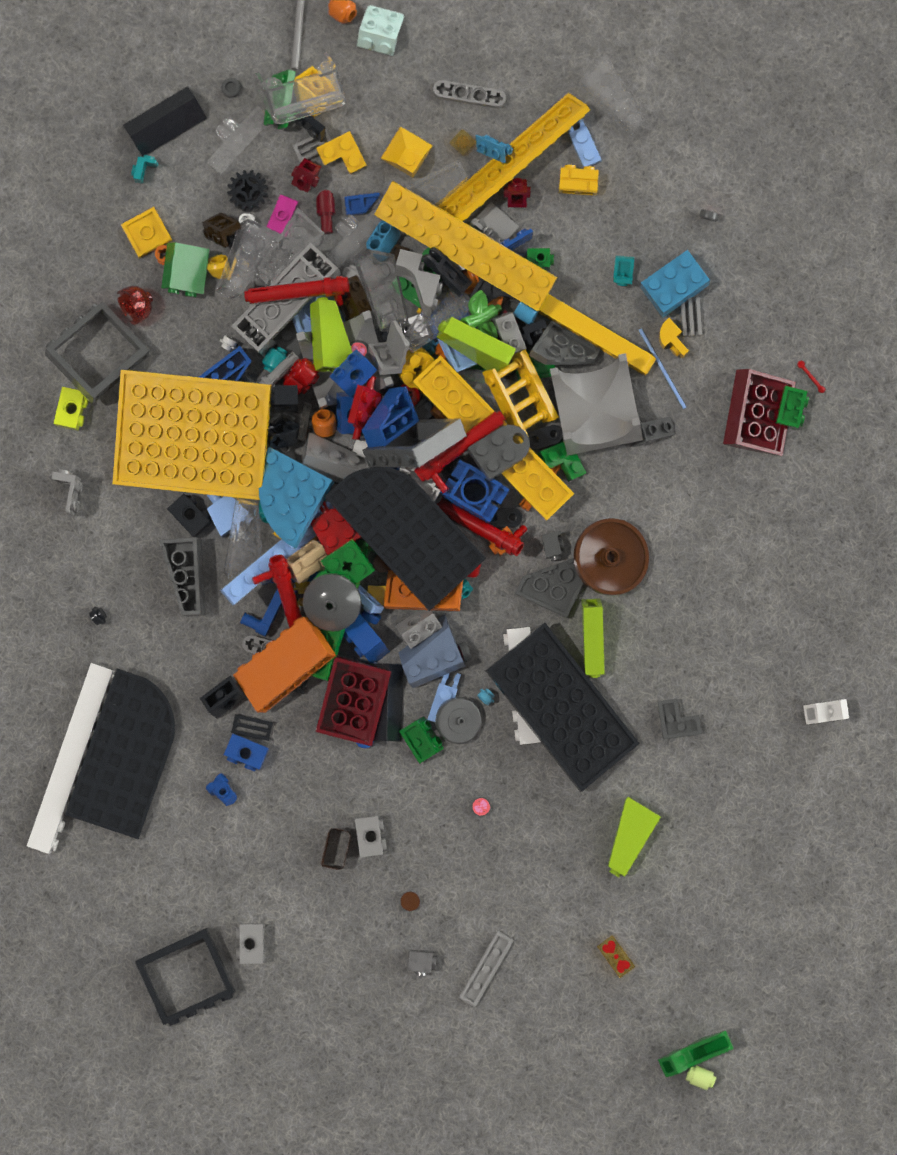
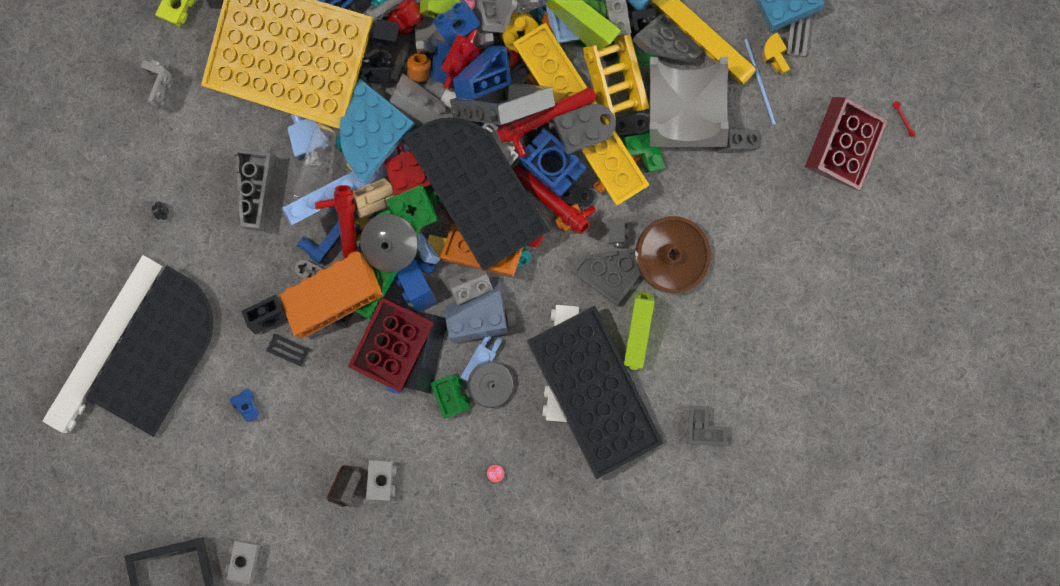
camera: 10 degrees right, 0 degrees up
black brick [167,493,211,537] -> none
blue brick [224,733,269,772] -> none
reddish brown tile [401,891,420,911] -> none
medium azure plate [477,688,495,706] -> none
lime slope [608,797,661,877] -> none
green bracket [776,386,809,430] -> none
white brick [803,699,849,724] -> none

